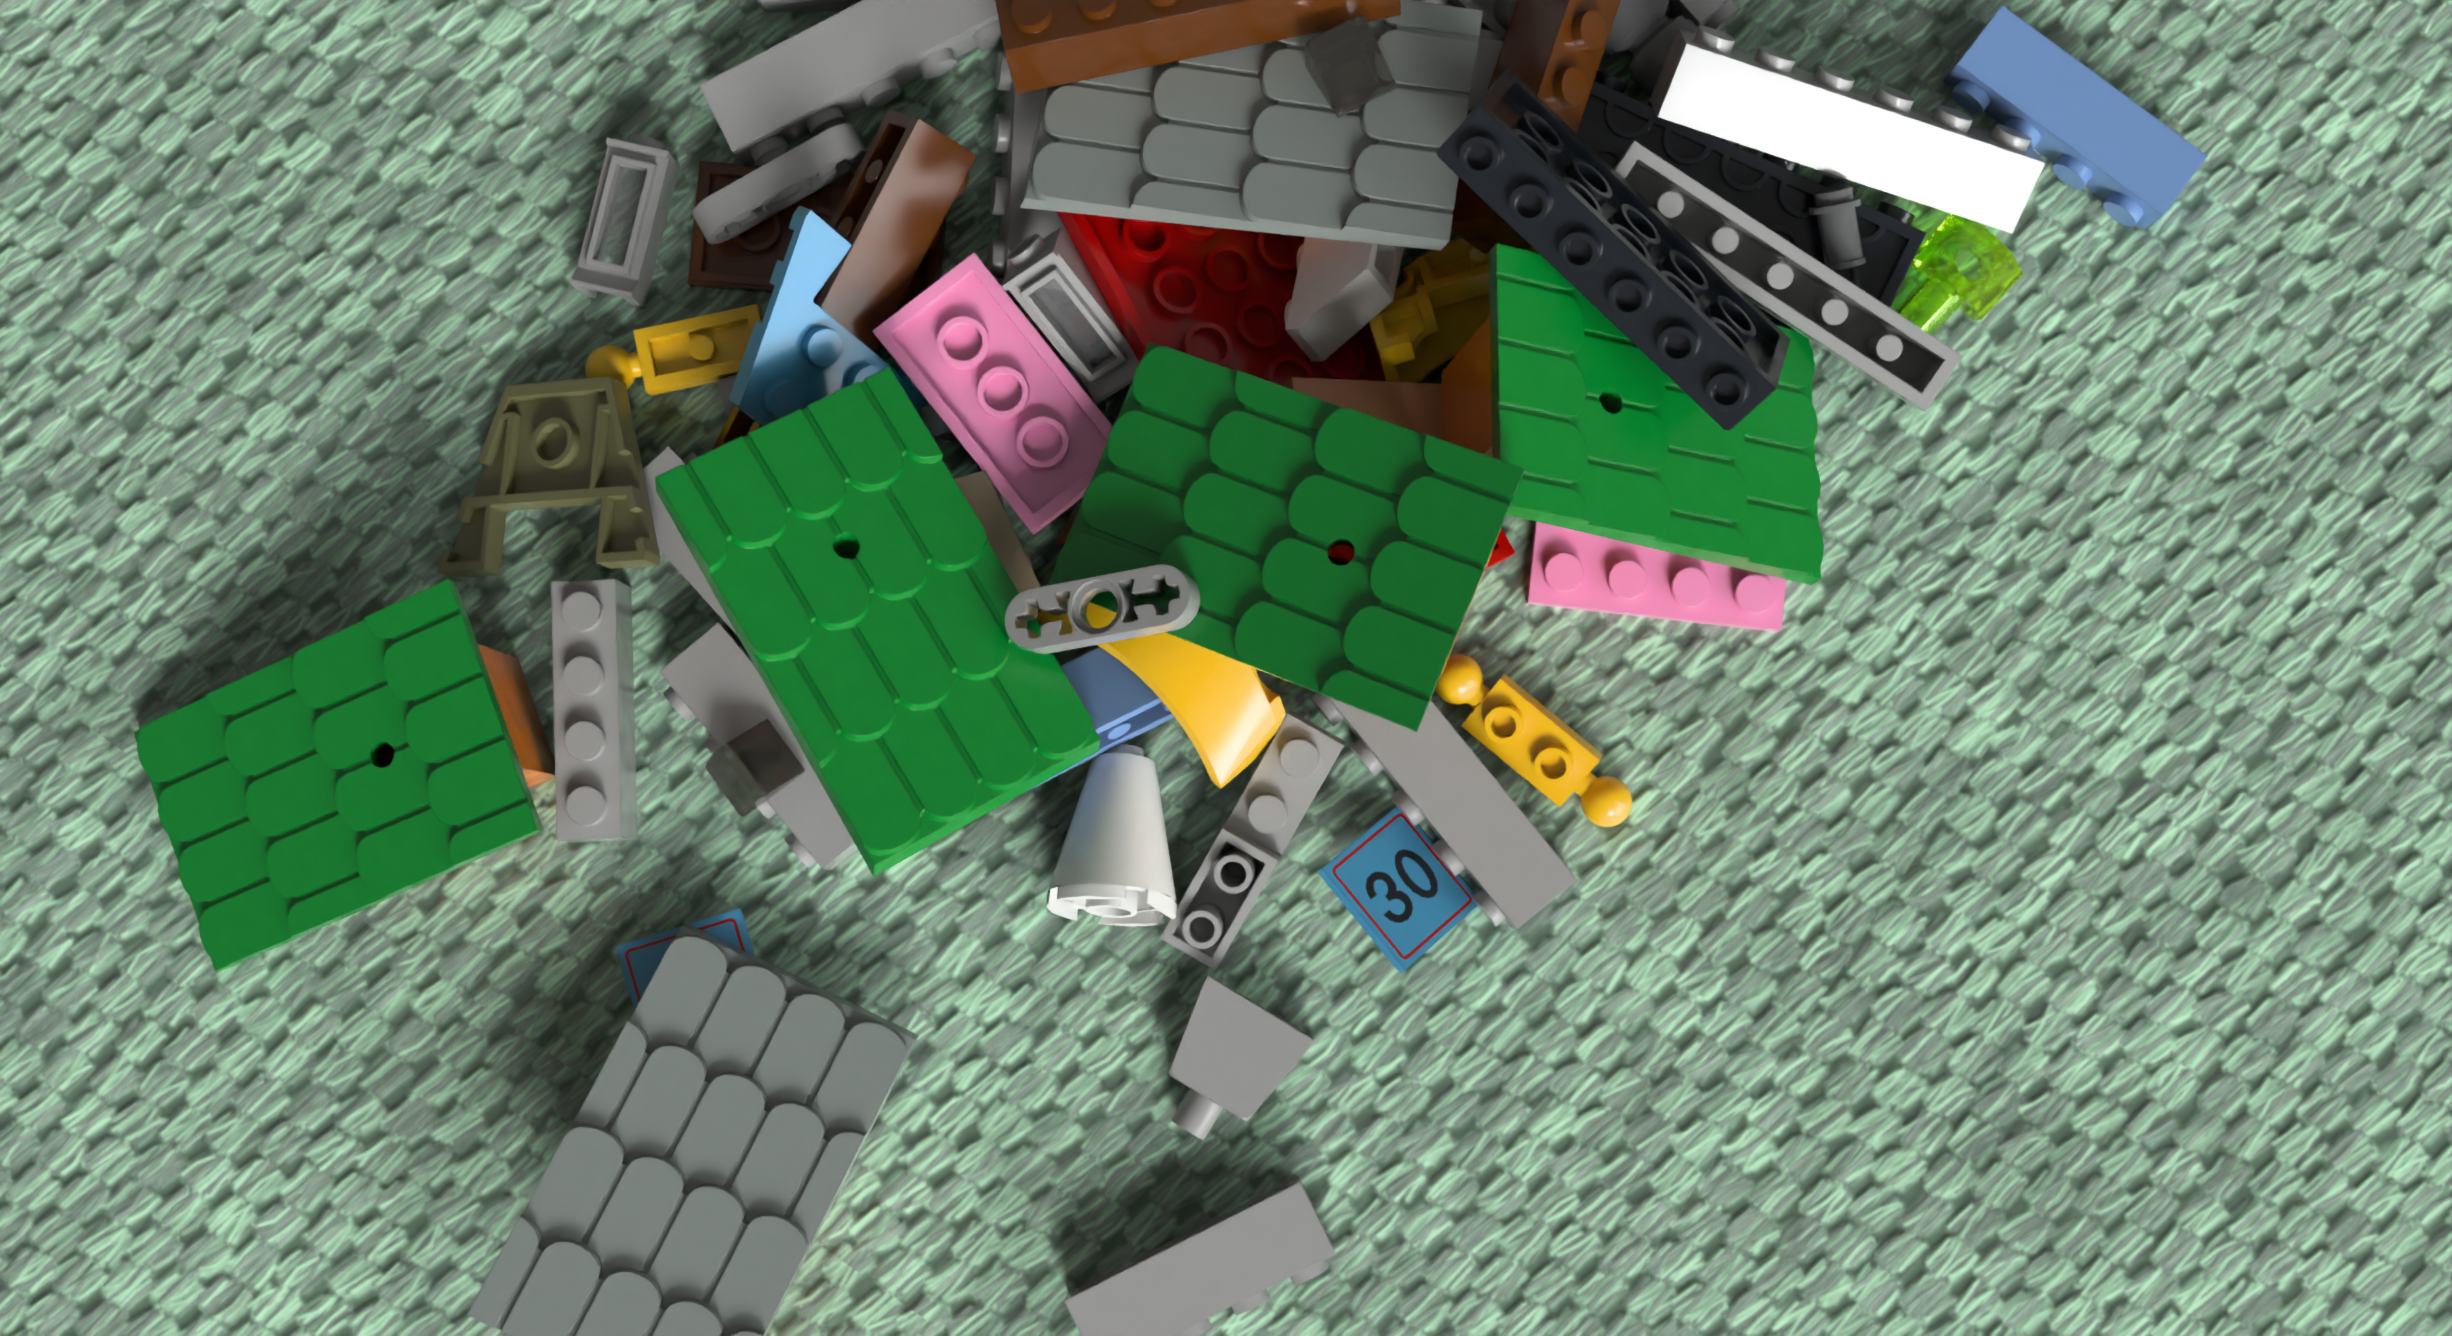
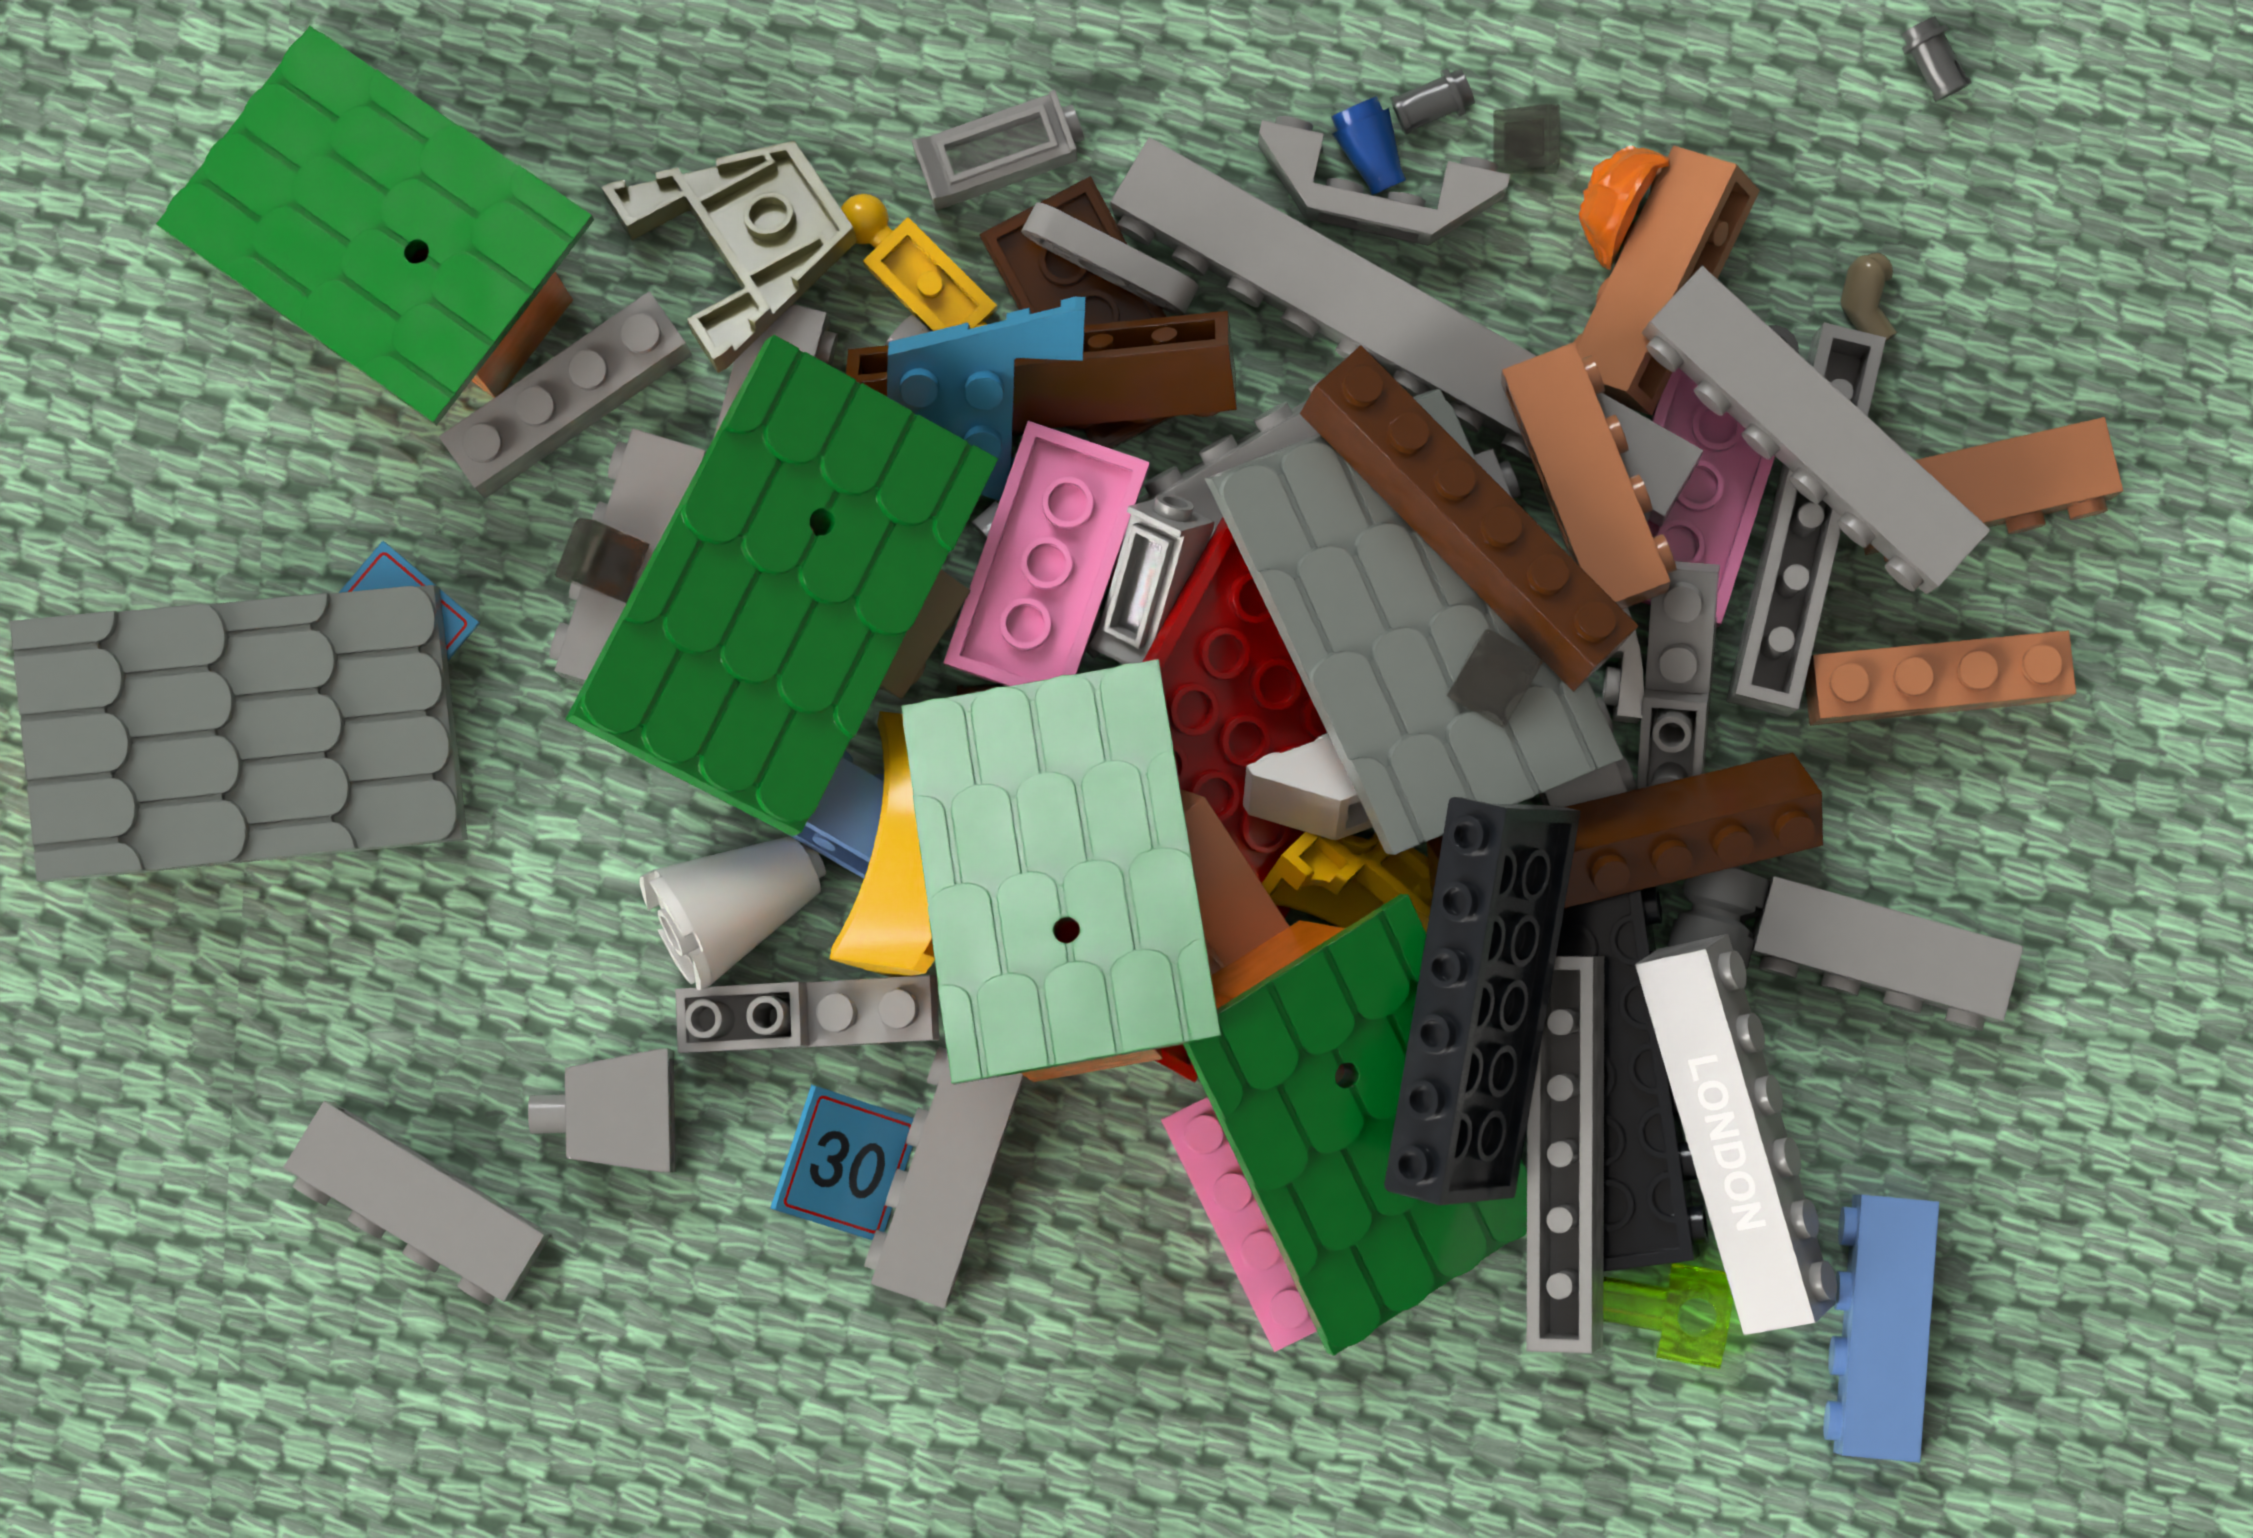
camera: 55 degrees right, 0 degrees up
light grey beam [1005,564,1201,654] -> none
yellow plate [1435,654,1632,827] -> none
dark grey pin [1809,186,1866,271] -> none

